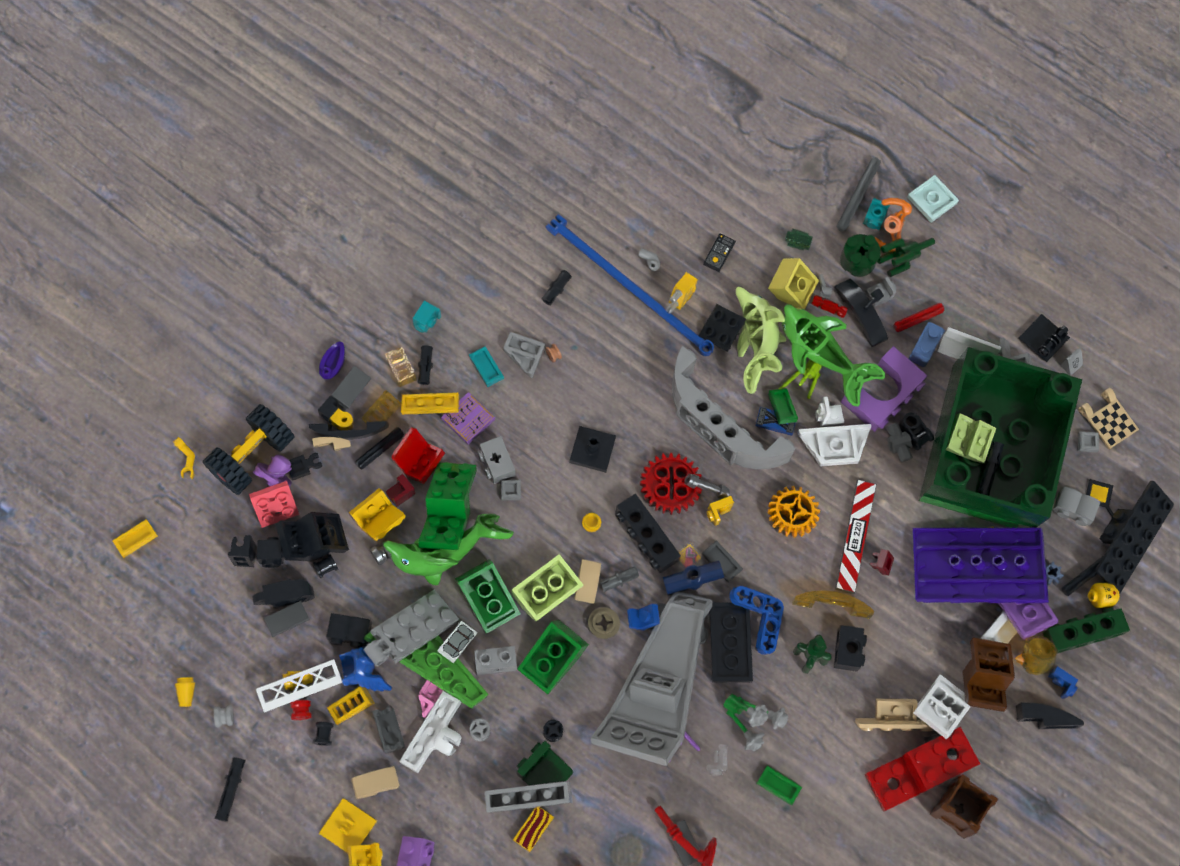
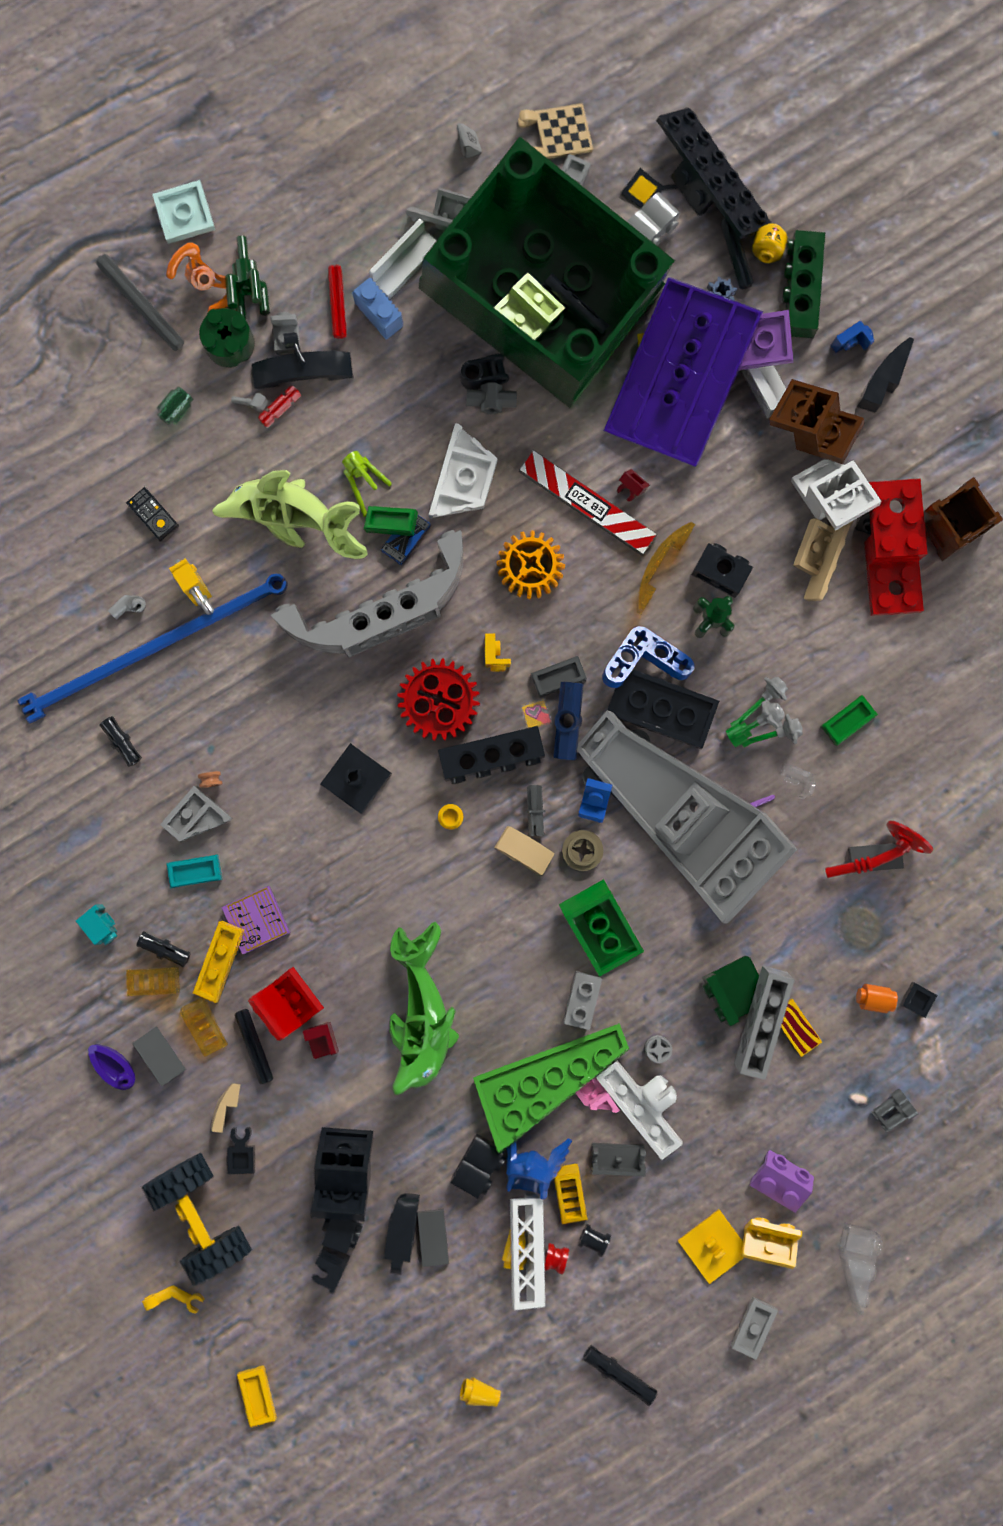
camera: 60 degrees left, 15 degrees up
light grey wheel [214,705,234,727] -> none
coral plate [249,481,299,528] -> none
medium lavender plate [253,455,292,487] -> none
black slope [309,421,389,440] -> none
black bush [313,554,339,579] -> none
leg [318,396,354,431] -> none
yellow bracket [349,488,406,541] -> none
tan slope [351,766,400,799] -> none
light grey hinge [364,589,459,666] -> none
flat silver wheel [370,539,392,566] -> none
green bracket [418,462,477,550] -> none
tile [437,621,478,663] -> none
green slope [455,559,521,634] -> none
light grey brick [478,436,515,484] -> none
light grey tile [501,480,521,501] -> none
yellowish green slope [511,554,584,621] -> none
black wheel [543,719,564,742] -> none
flat silver bar [685,474,730,499] -> none
black hinge [698,304,746,352] -> none
light yellow slope [768,258,819,310] -> none
bright green animal [782,304,885,407] -> none
white bracket [815,397,844,427] -> none
medium lavender arch [841,346,927,432] -> none
teal brick [863,198,890,230] -> none
clear yellow piece [1015,636,1057,675] -> none
black hinge [1018,314,1070,362] -> none

